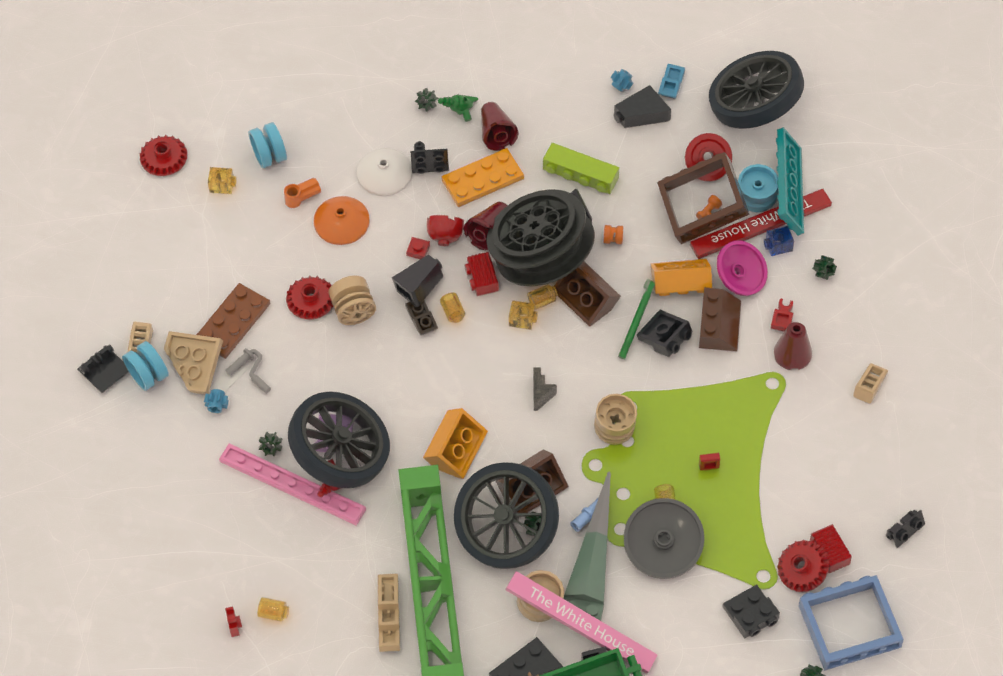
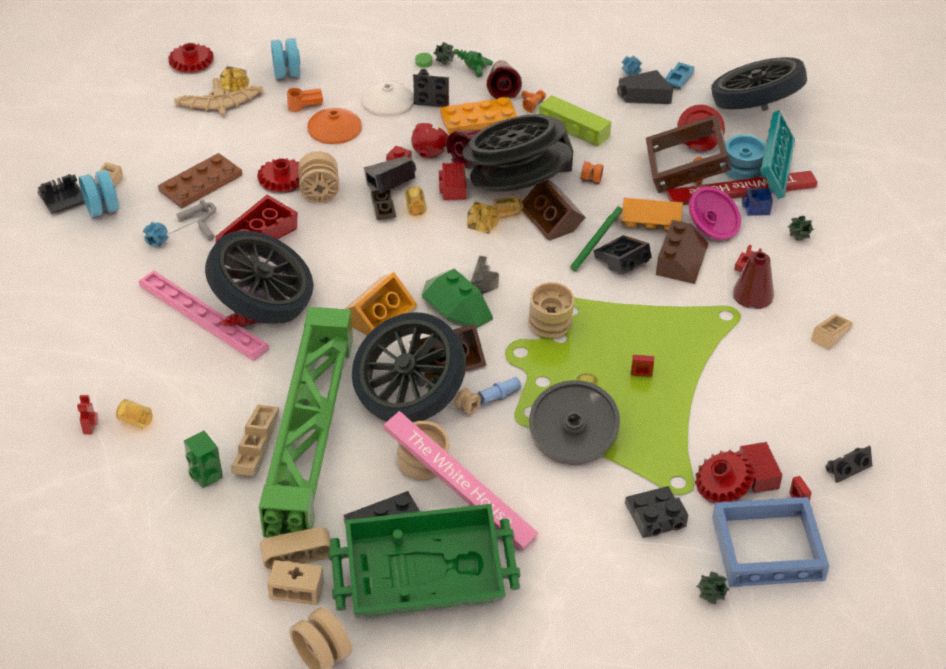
camera: 10 degrees right, 15 degrees down
tan plate [164,331,223,394] -> none
gear [259,432,283,456] -> none
sand green plate [564,471,611,621] -> none
none -> tan bar [174,78,263,116]
none -> green brick [184,430,223,488]
none -> red wedge [216,195,298,258]
none -> bright green tile [415,53,433,68]
none -> green wedge [422,268,493,328]
none -> tan wheel [454,388,481,415]
none -> orange piece [521,90,546,112]
none -> red tile [789,476,812,501]

